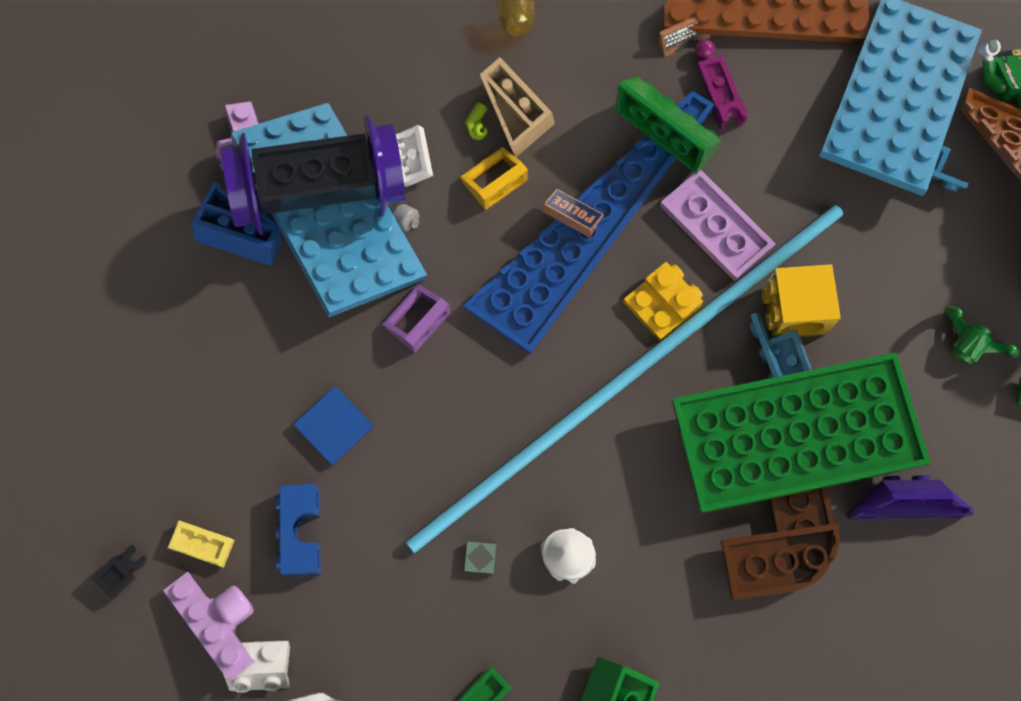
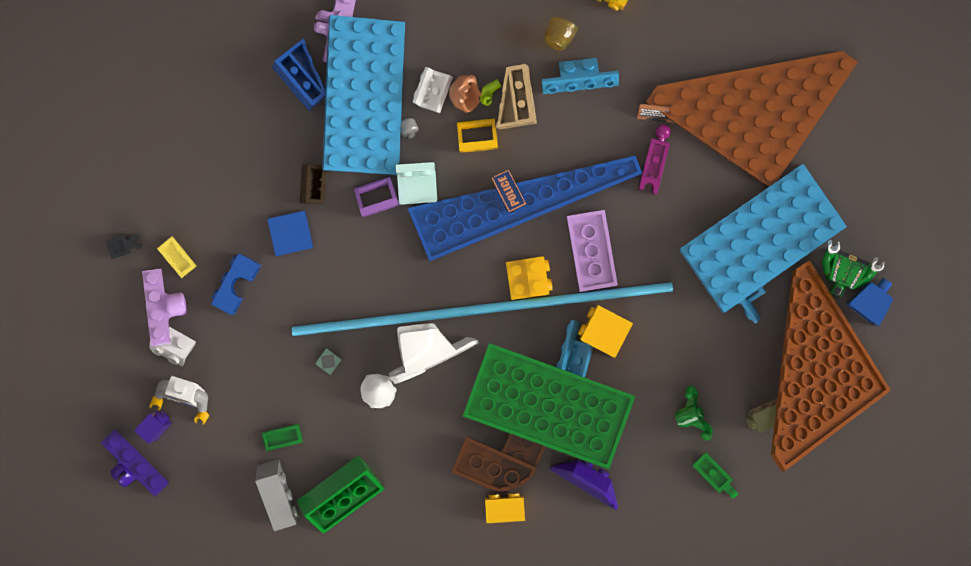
camera: 30 degrees right, 15 degrees up
black brick [221,116,405,235] -> none
green slope [614,76,721,175] -> none
none -> dark brown brick [300,164,326,204]
none -> white piece [389,323,479,384]
none -> light aqua bracket [395,162,437,205]
none -> nougat hair [449,75,482,113]
none -> yellow brick [485,492,525,523]
none -> dark azure bracket [542,58,619,94]

